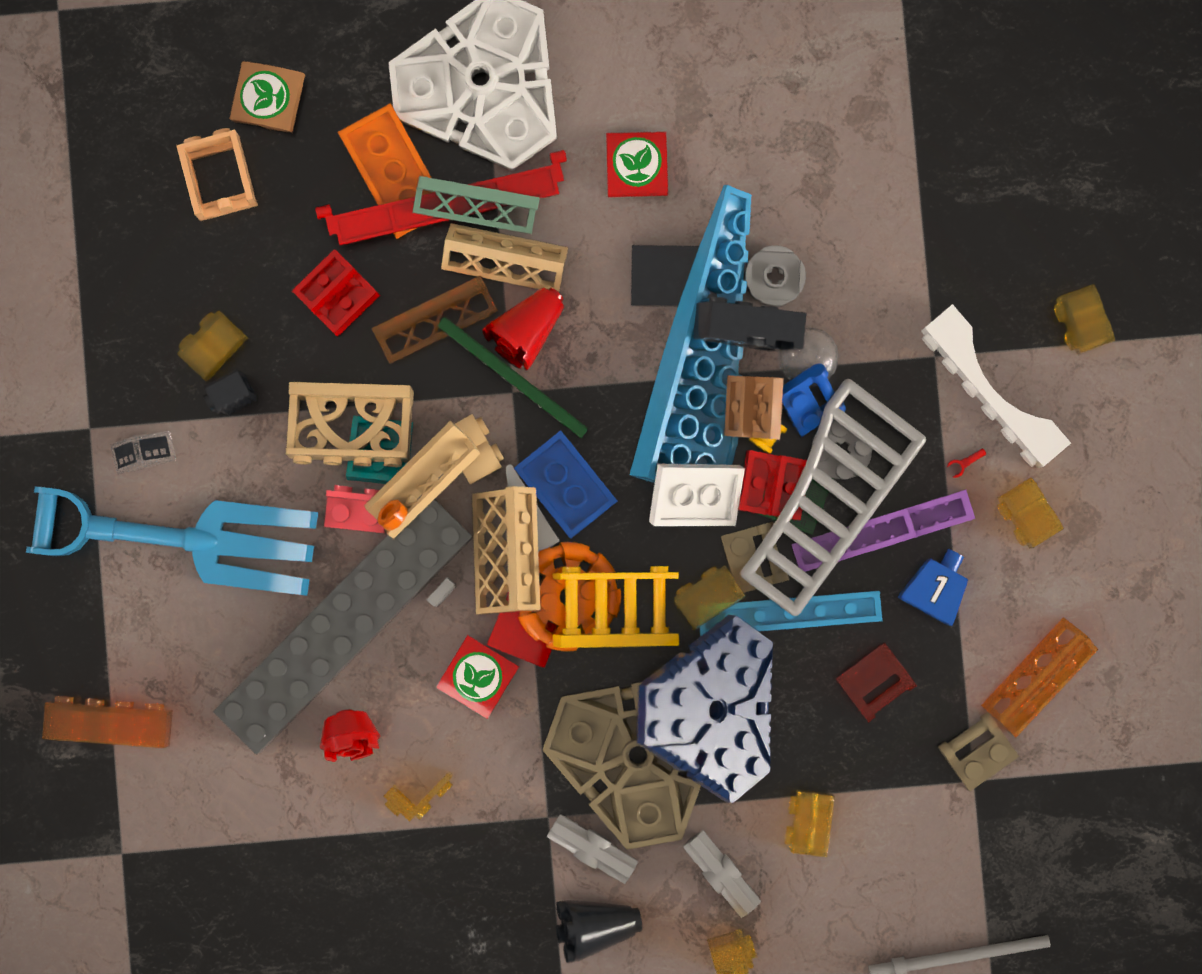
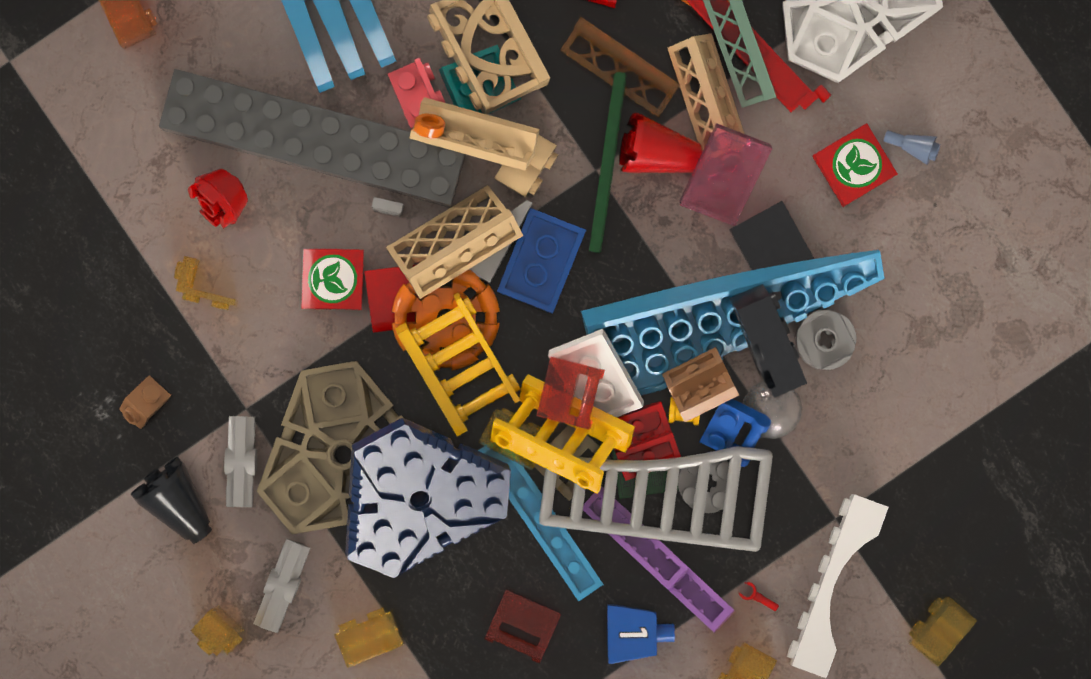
camera: 55 degrees right, 0 degrees up
none -> medium nougat bracket [120,375,171,429]
none -> yellow fence [490,374,635,494]
none -> clear red plate [536,356,605,429]
none -> clear pink plate [679,123,772,226]
none -> sand blue cone [884,130,941,165]

